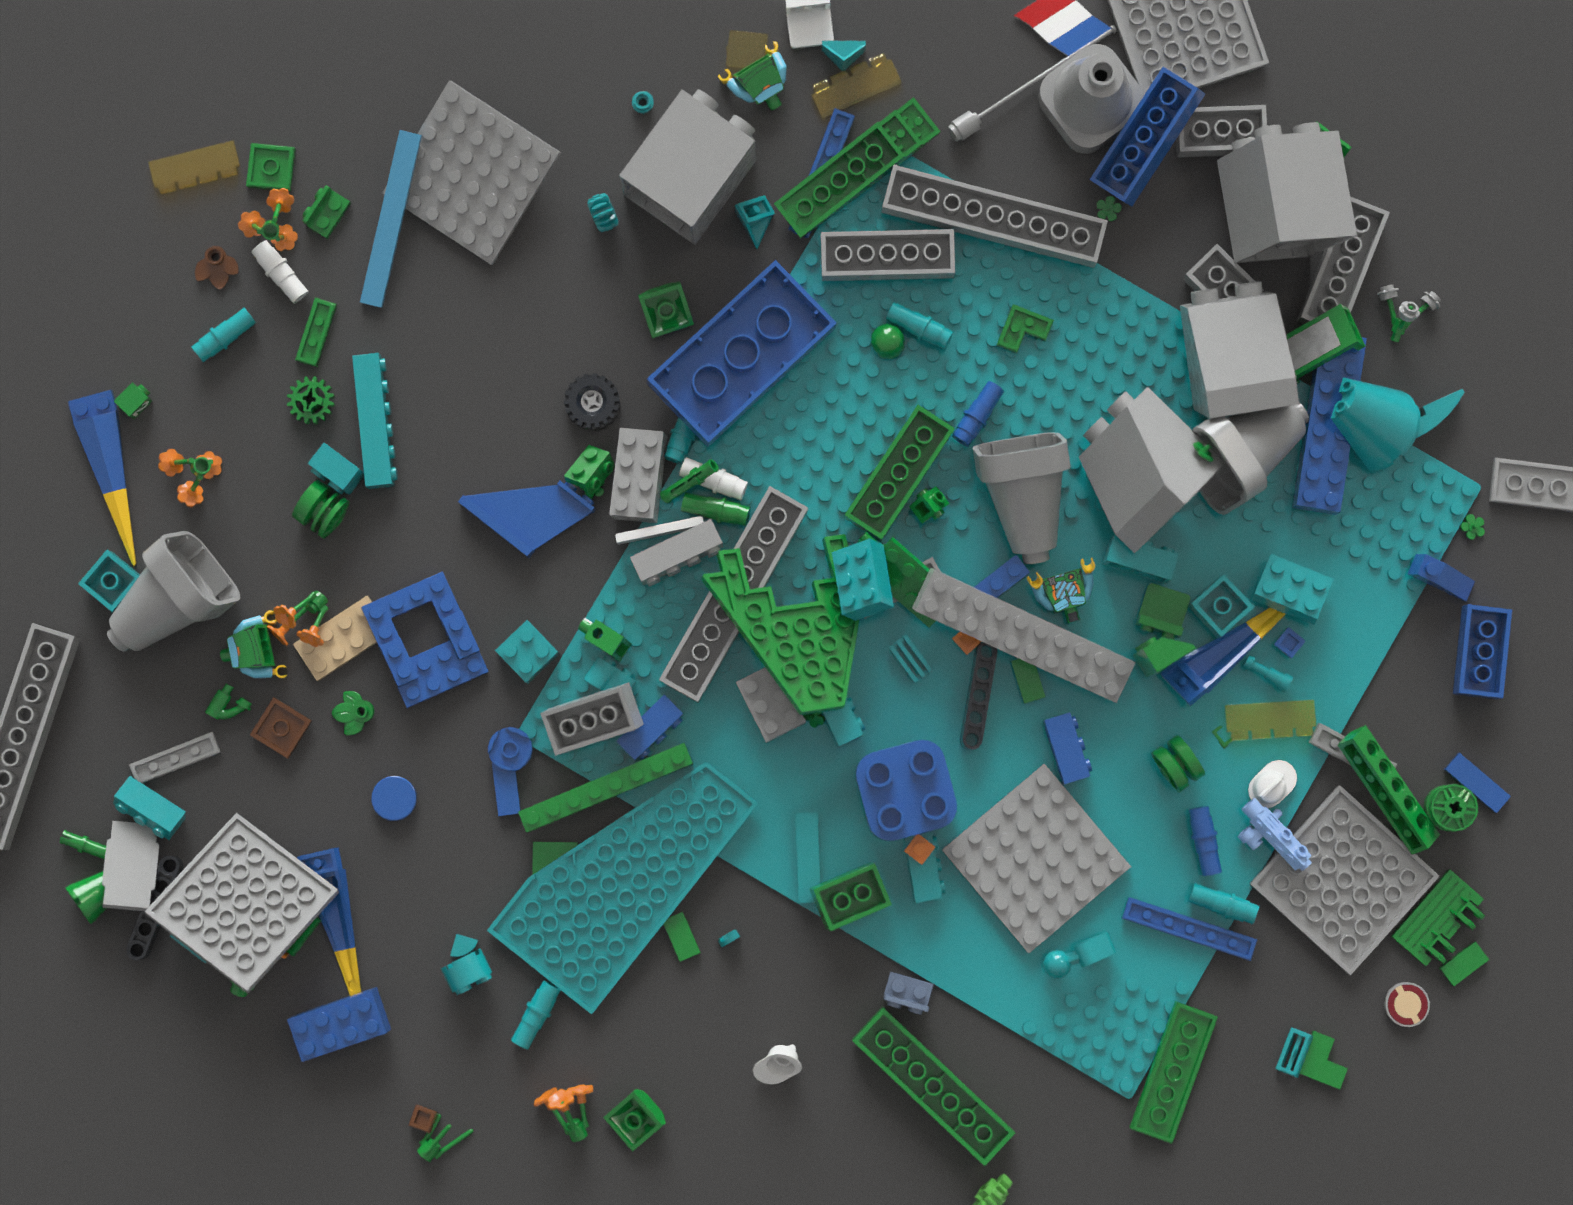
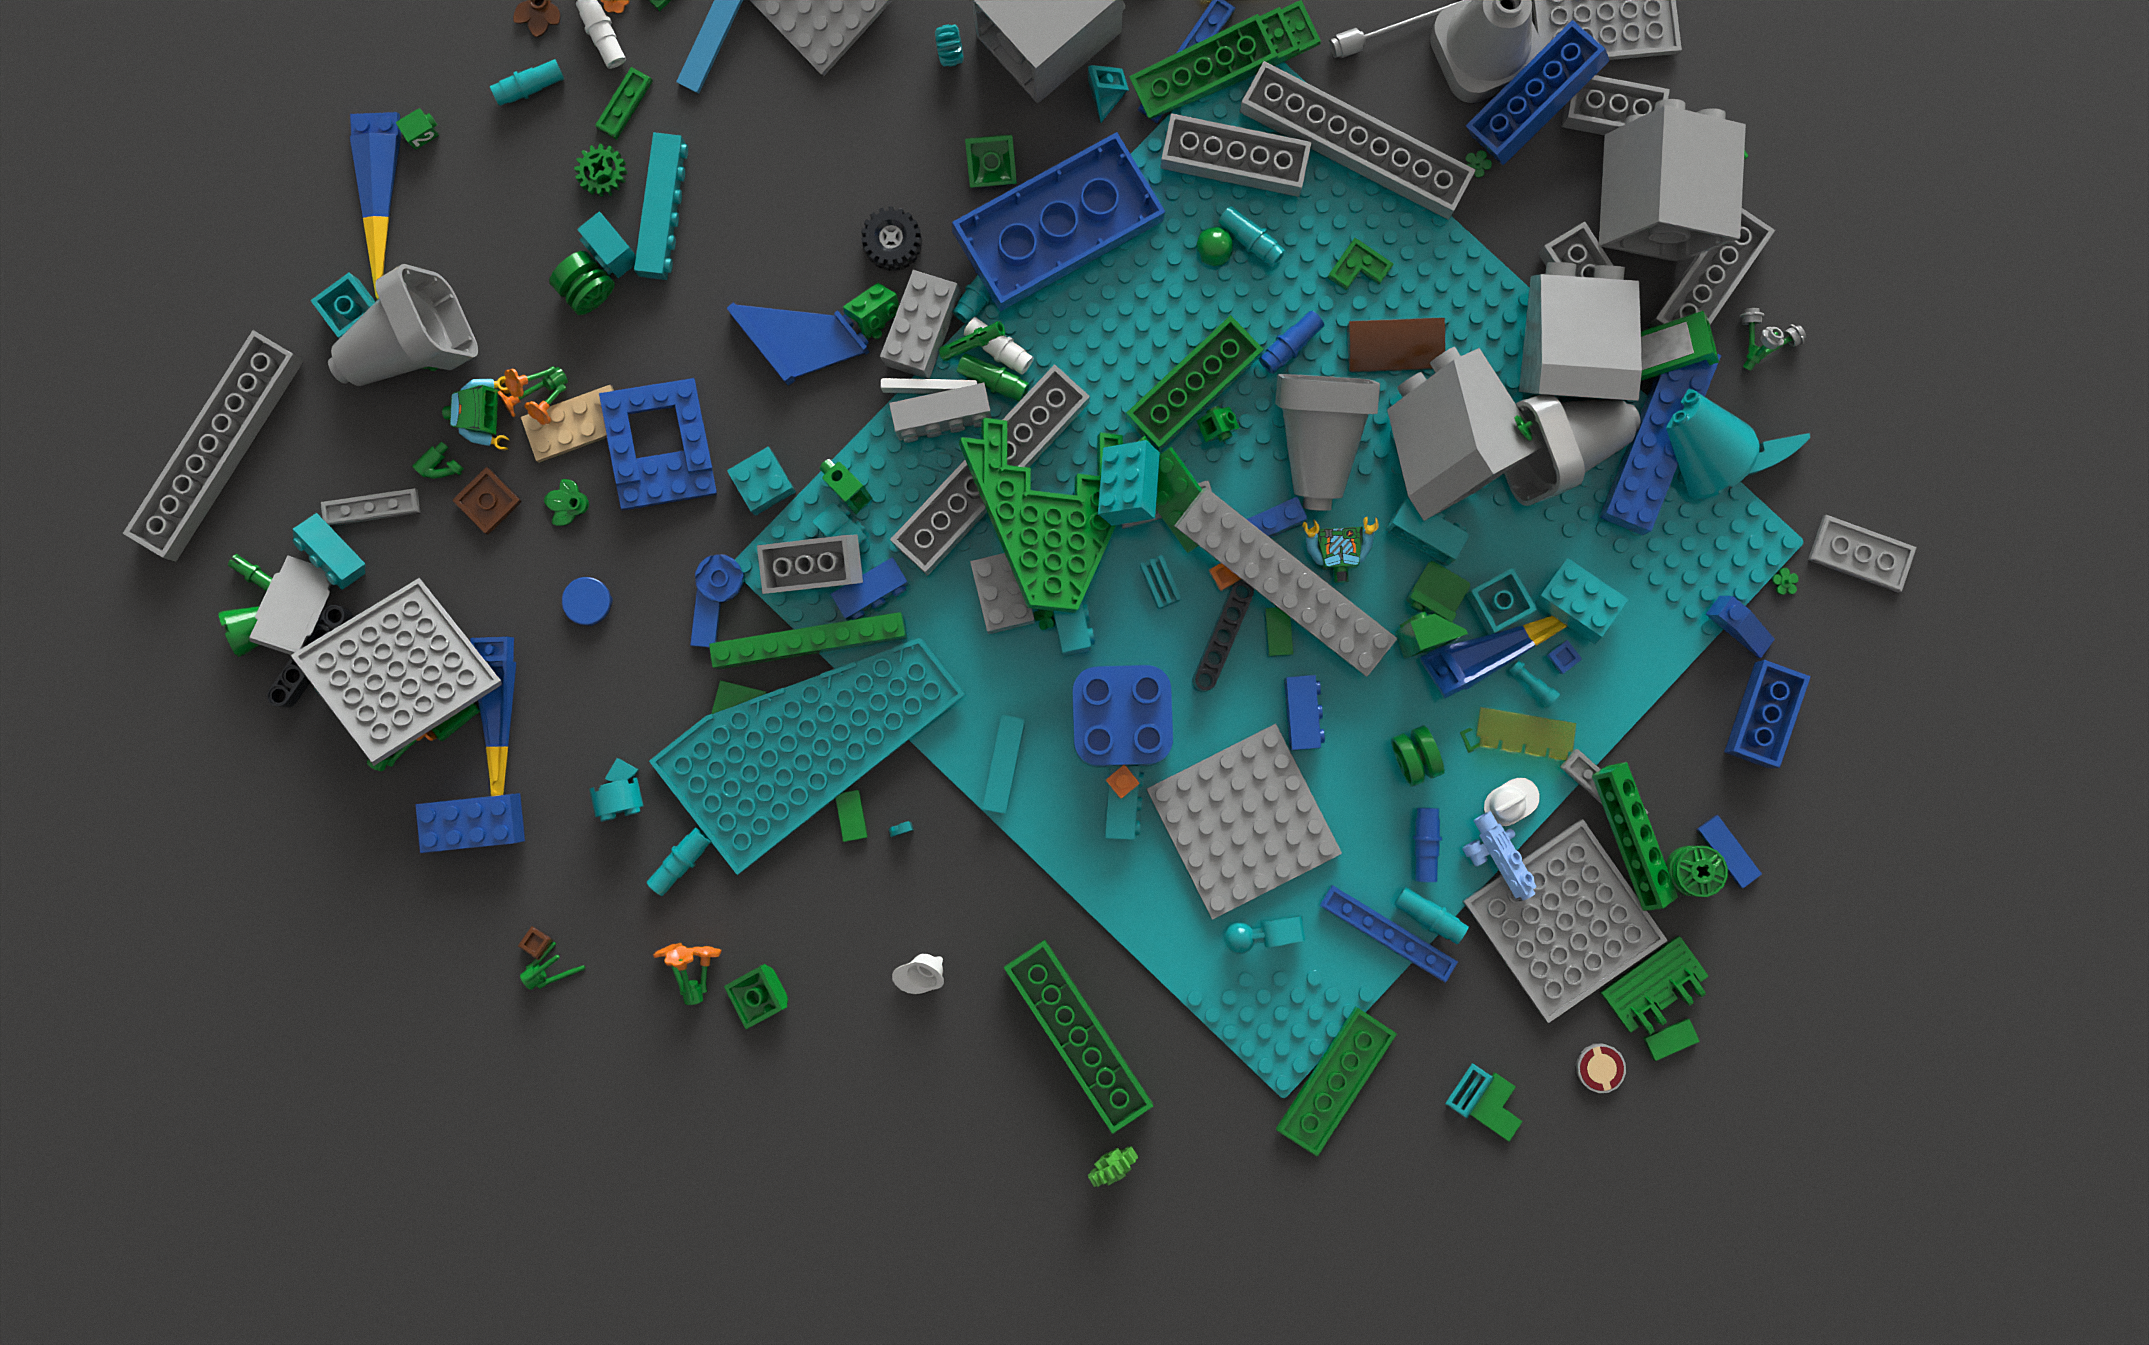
camera: 15 degrees right, 0 degrees up
orange plant [158,449,222,508] -> none
green brick [809,862,892,931] -> none
sand blue bracket [883,971,933,1015] -> none
none -> reddish brown slope [1347,317,1445,373]

